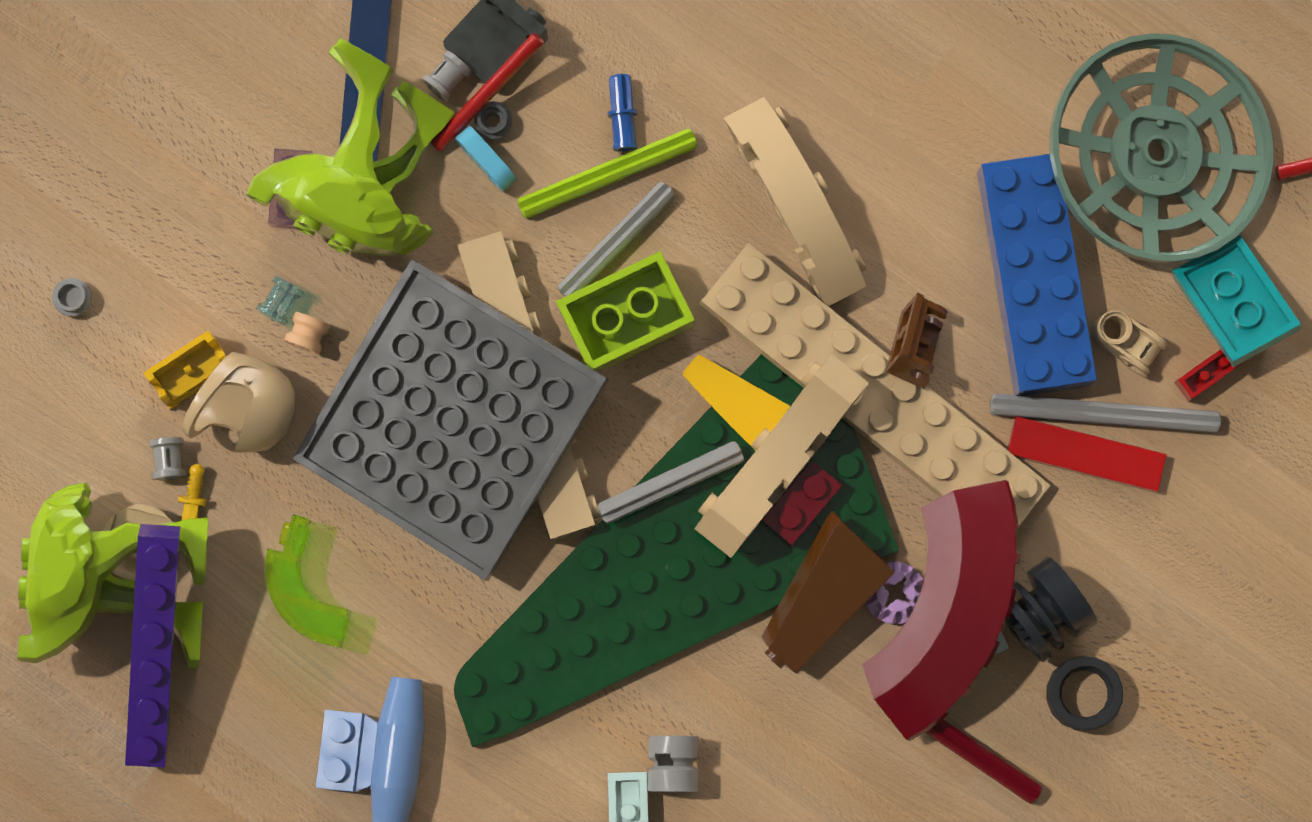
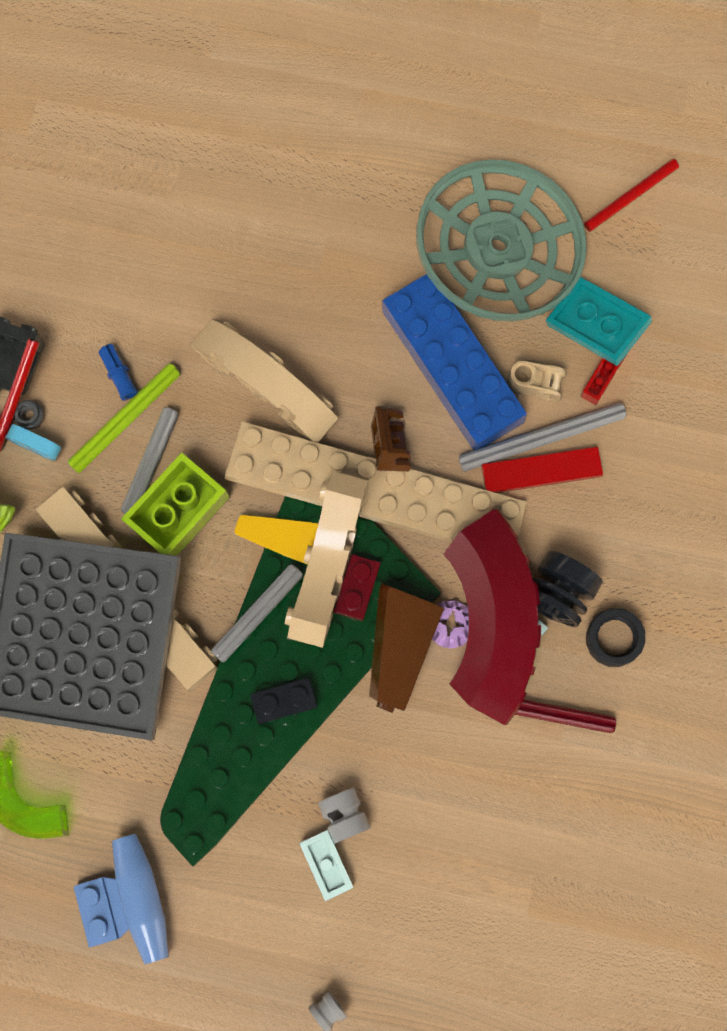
camera: 20 degrees left, 5 degrees down
none -> black plate [250,678,318,725]

